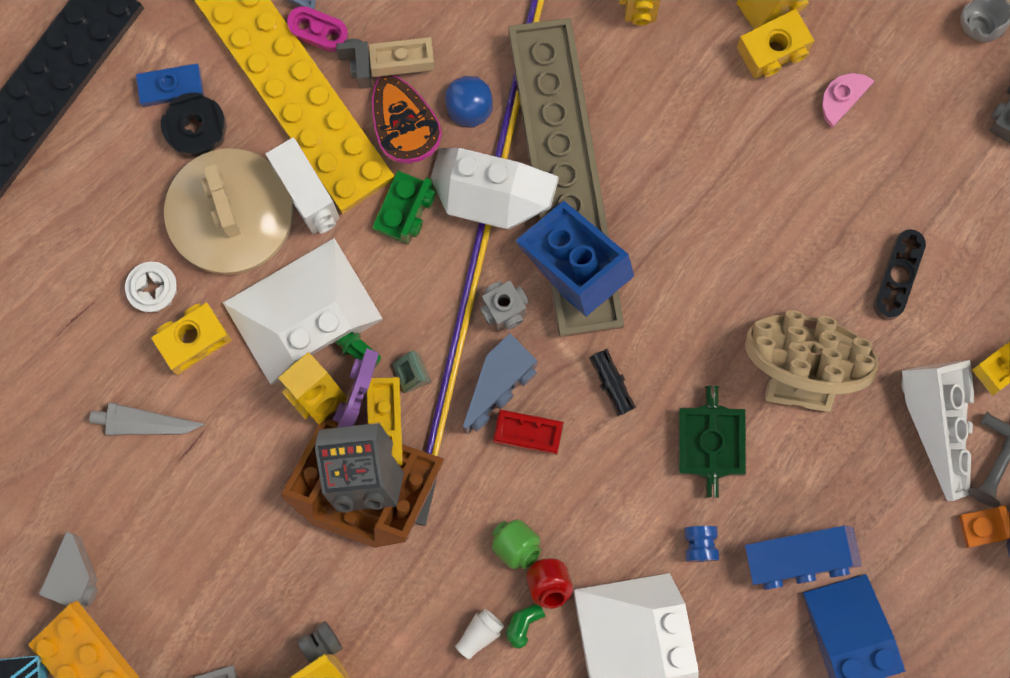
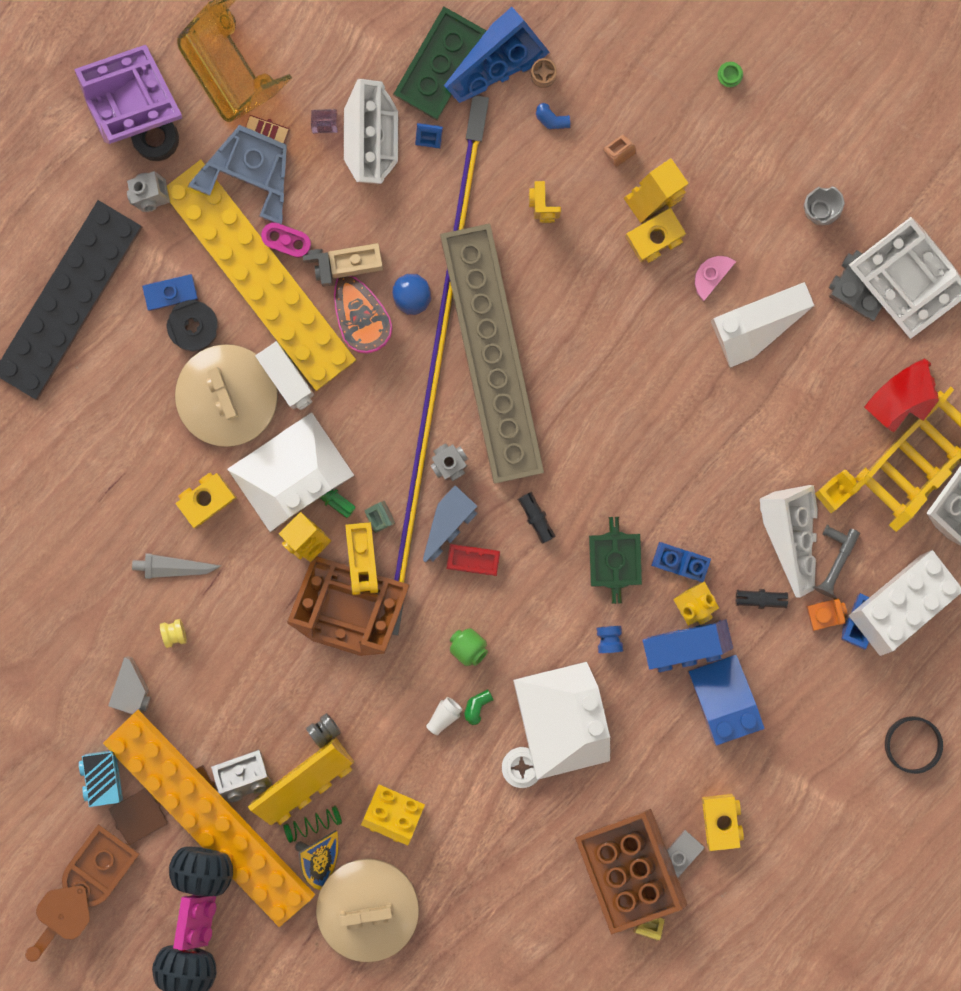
camera: 10 degrees left, 10 degrees up
white gear [125,262,177,313] -> none
dark grey piece [315,423,404,512] -> none
medium lavender plate [333,349,379,428] -> none
green bracket [372,170,436,245] -> none
white wedge [431,148,559,230] -> none
blue slope [516,201,634,317] -> none
red head [526,558,573,609] -> none
tan bracket [745,310,879,412] -> none
black beam [873,229,926,320] -> none
none -> light yellow wheel [160,619,187,648]
none -> blue slope [651,542,711,582]
none -> yellow brick [673,582,719,626]
none -> white wedge [711,282,814,368]
none -> black pin [735,589,788,609]

